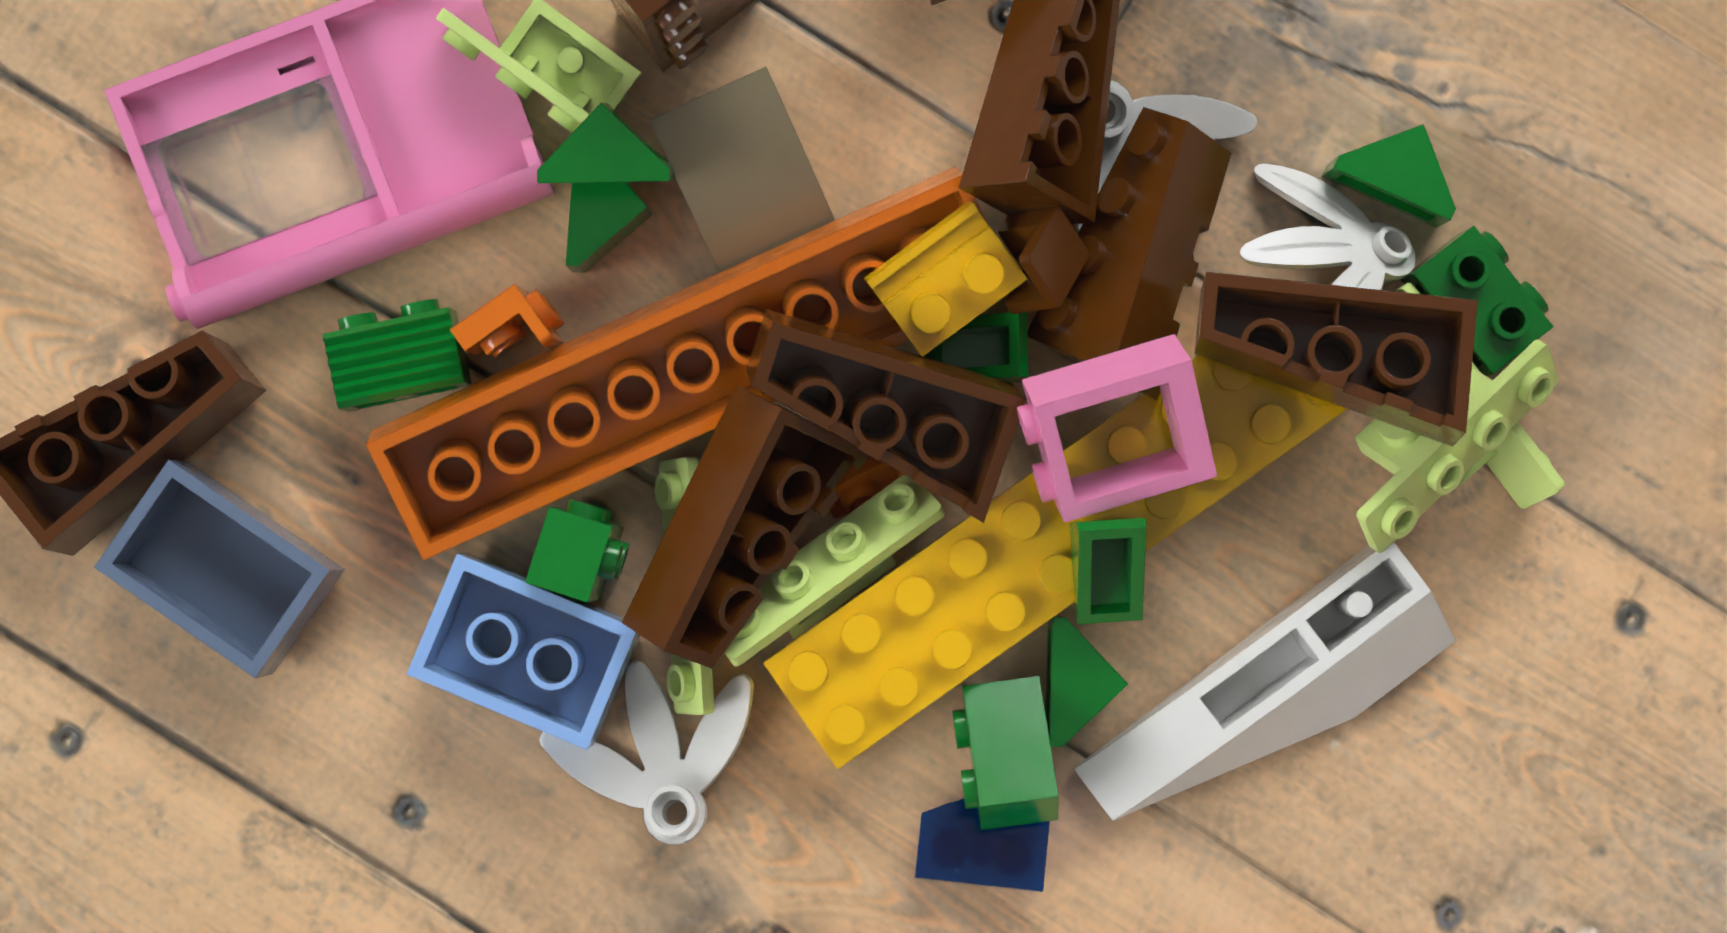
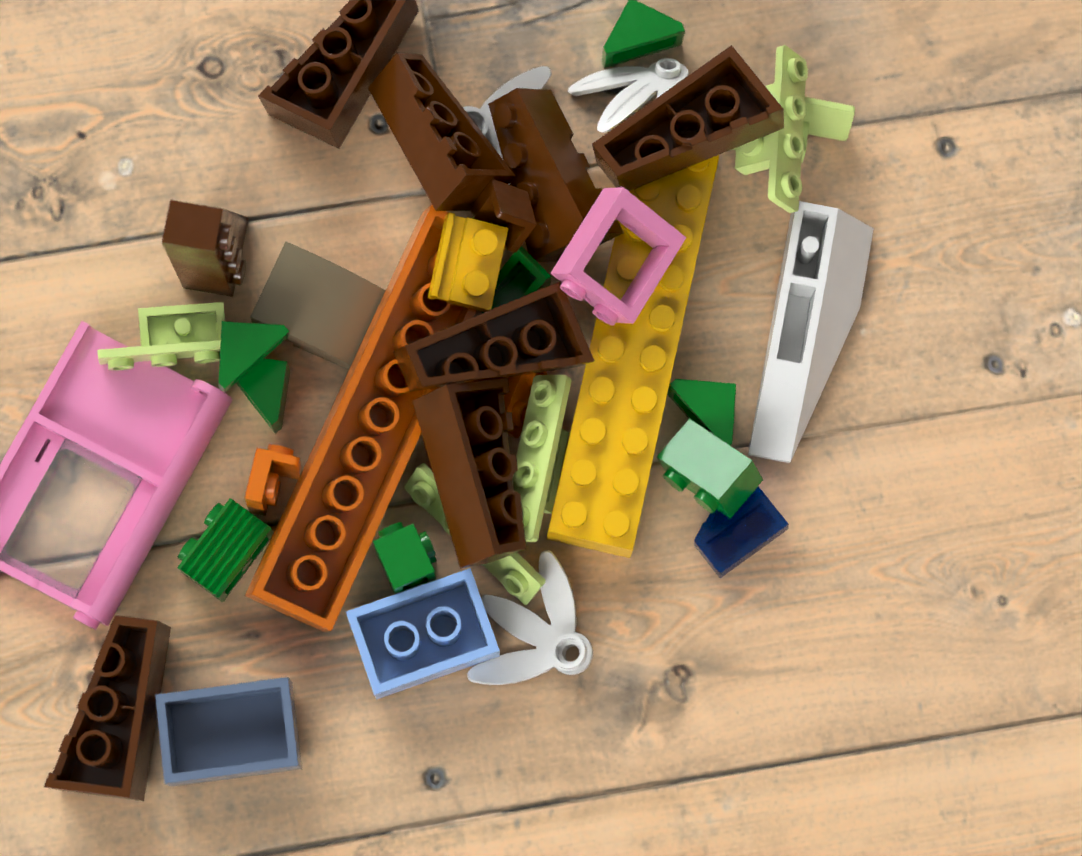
camera: 45 degrees left, 10 degrees down
green slope [1070,518,1147,625] -> none
green brick [1400,226,1554,376] -> none

